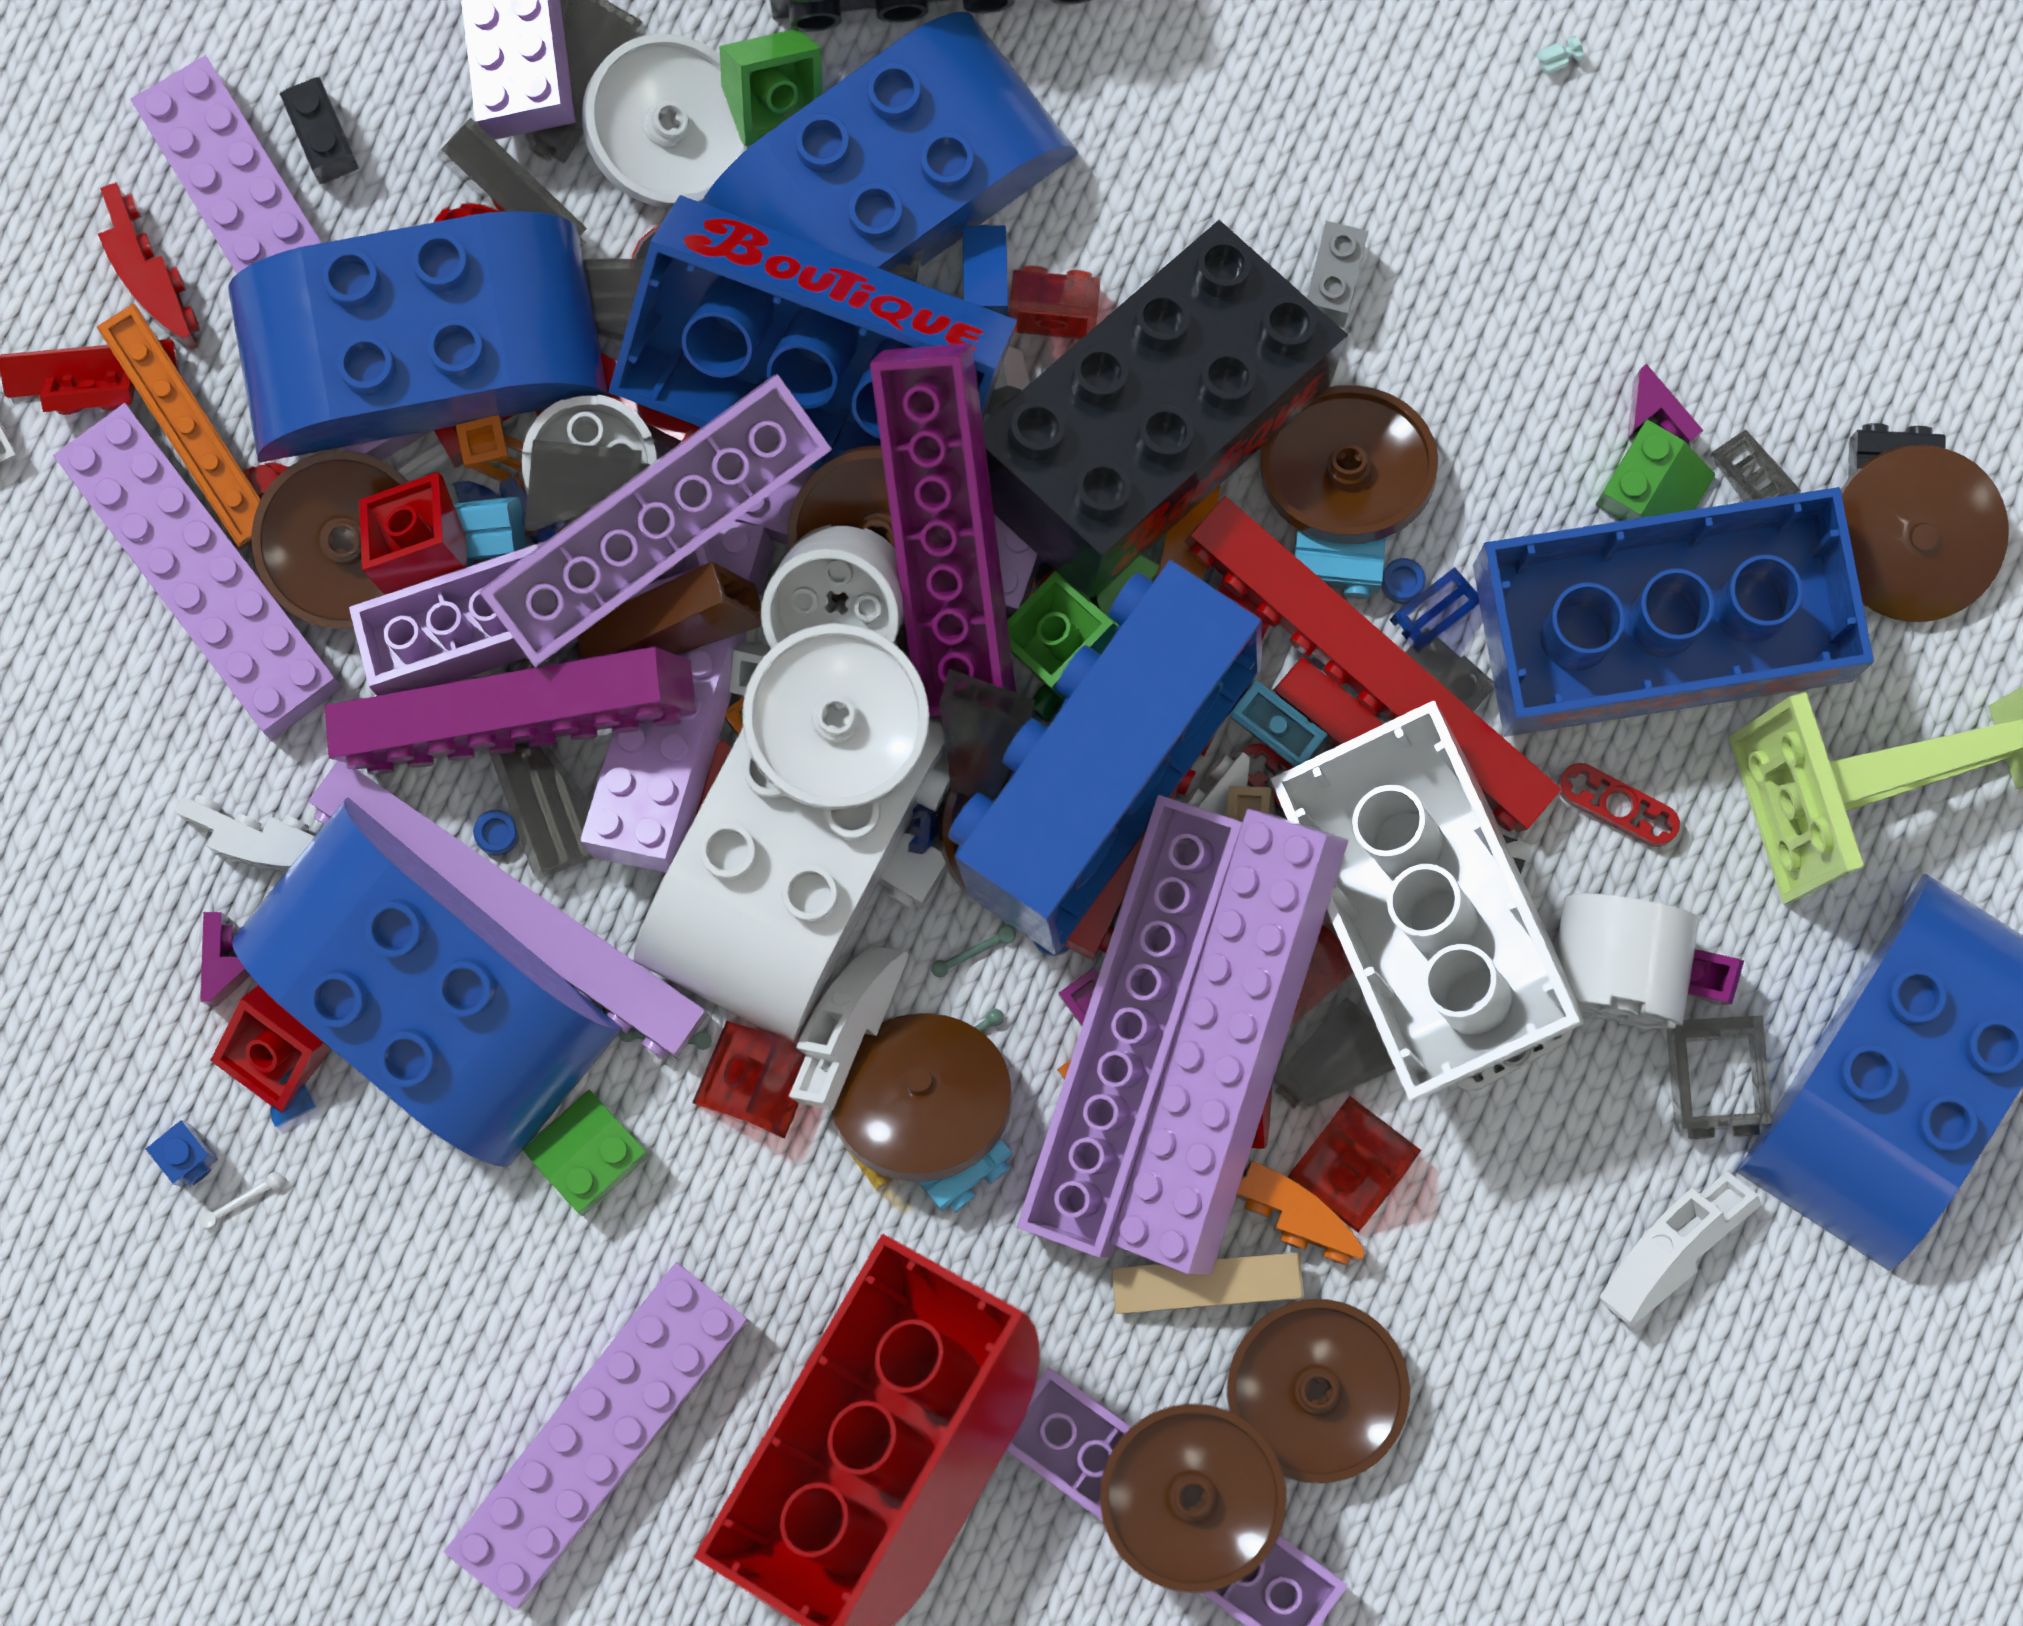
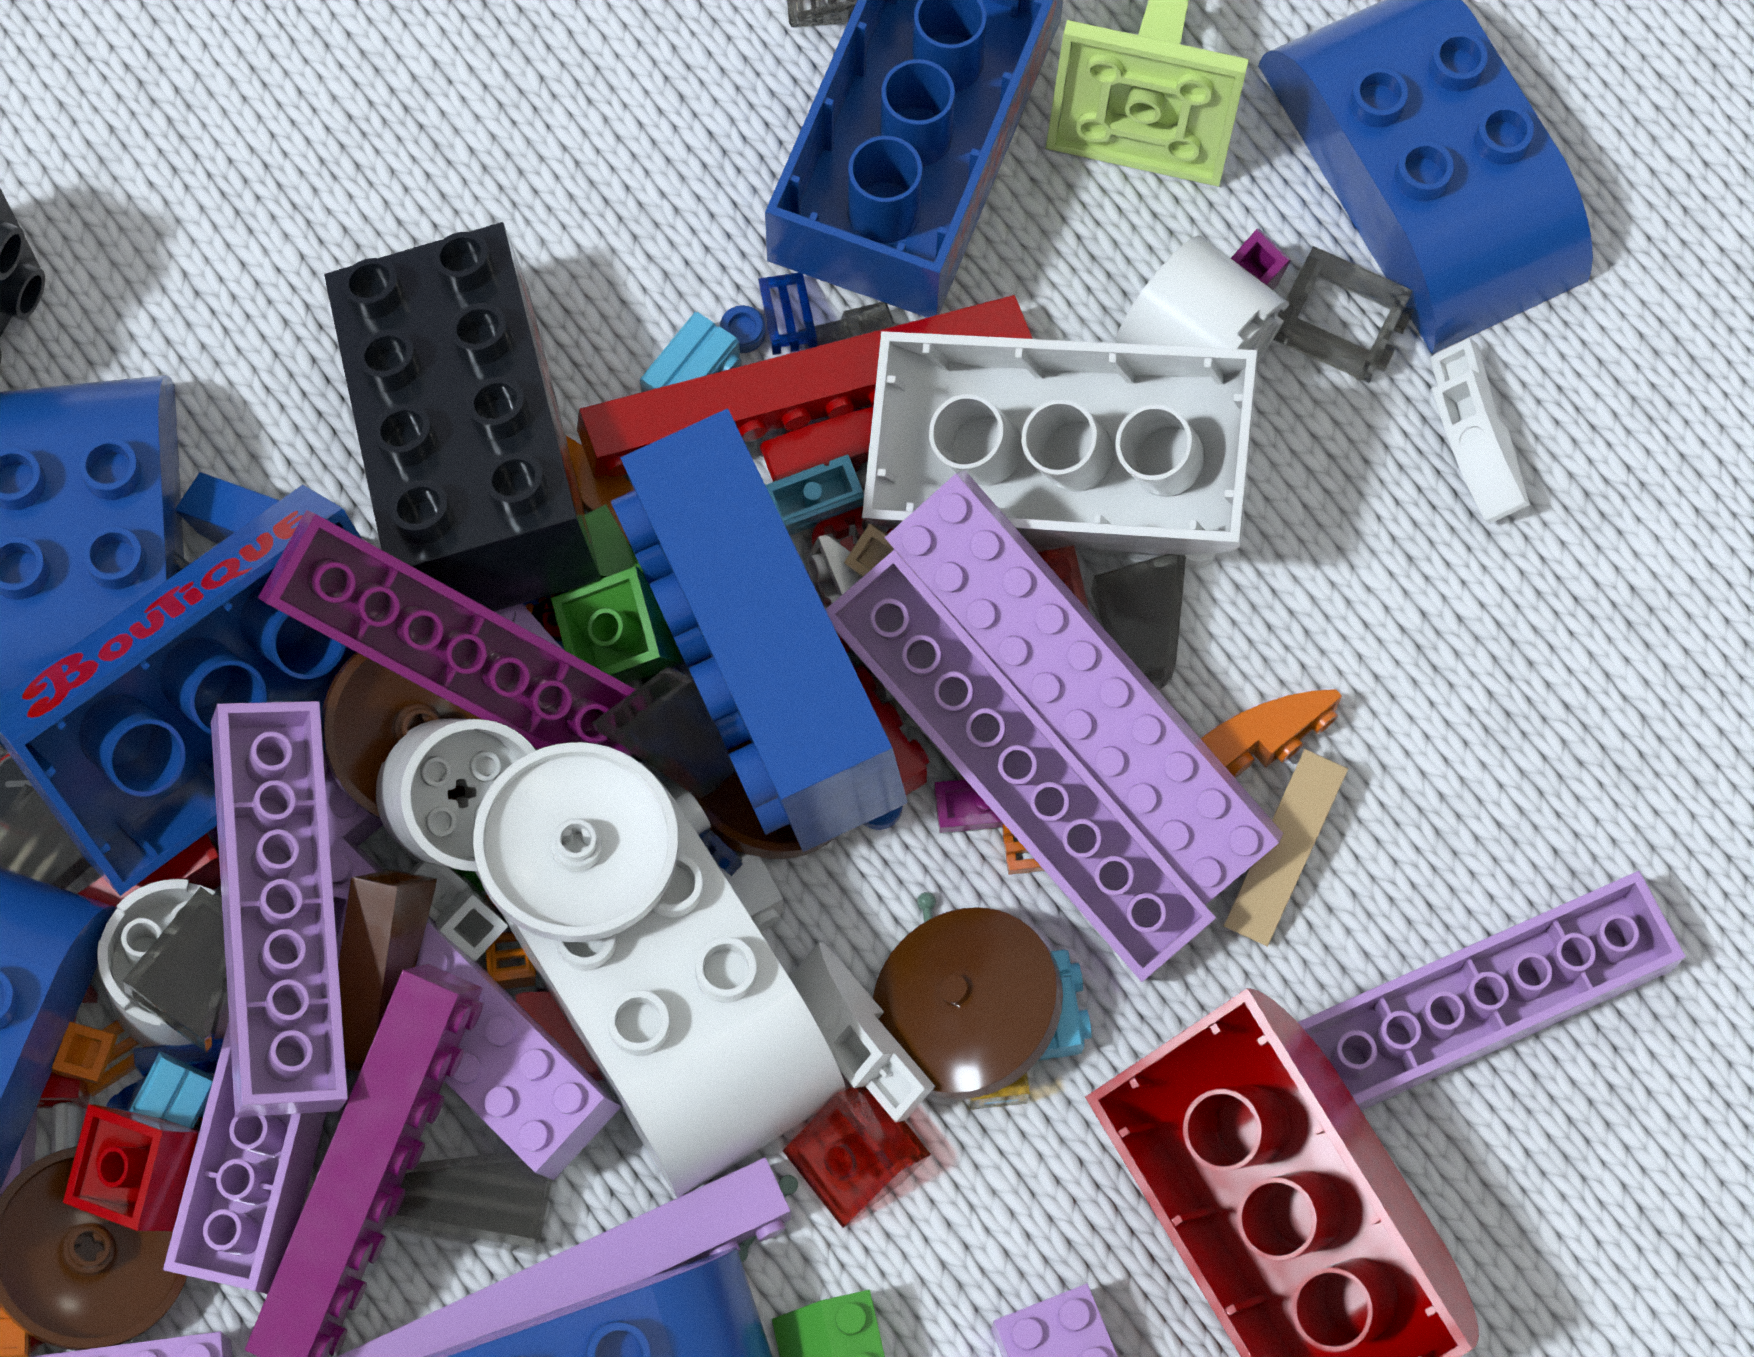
camera: 60 degrees left, 10 degrees down
blue tile [473,810,519,856] -> none
sand green hinge [931,925,1016,978] -> none
clear red slope [1008,266,1101,339] -> none
reddish brown dish [1100,1404,1286,1592] -> none
reddish brown dish [1226,1299,1410,1483] -> none
reddish brown dish [1261,385,1438,544] -> none
clear red slope [1287,1095,1422,1233] -> none
light grey brick [1307,221,1369,327] -> none
red beam [1558,763,1680,847] -> none
bright green slope [1595,419,1716,521] -> none
magenta slope [1628,364,1704,446] -> none

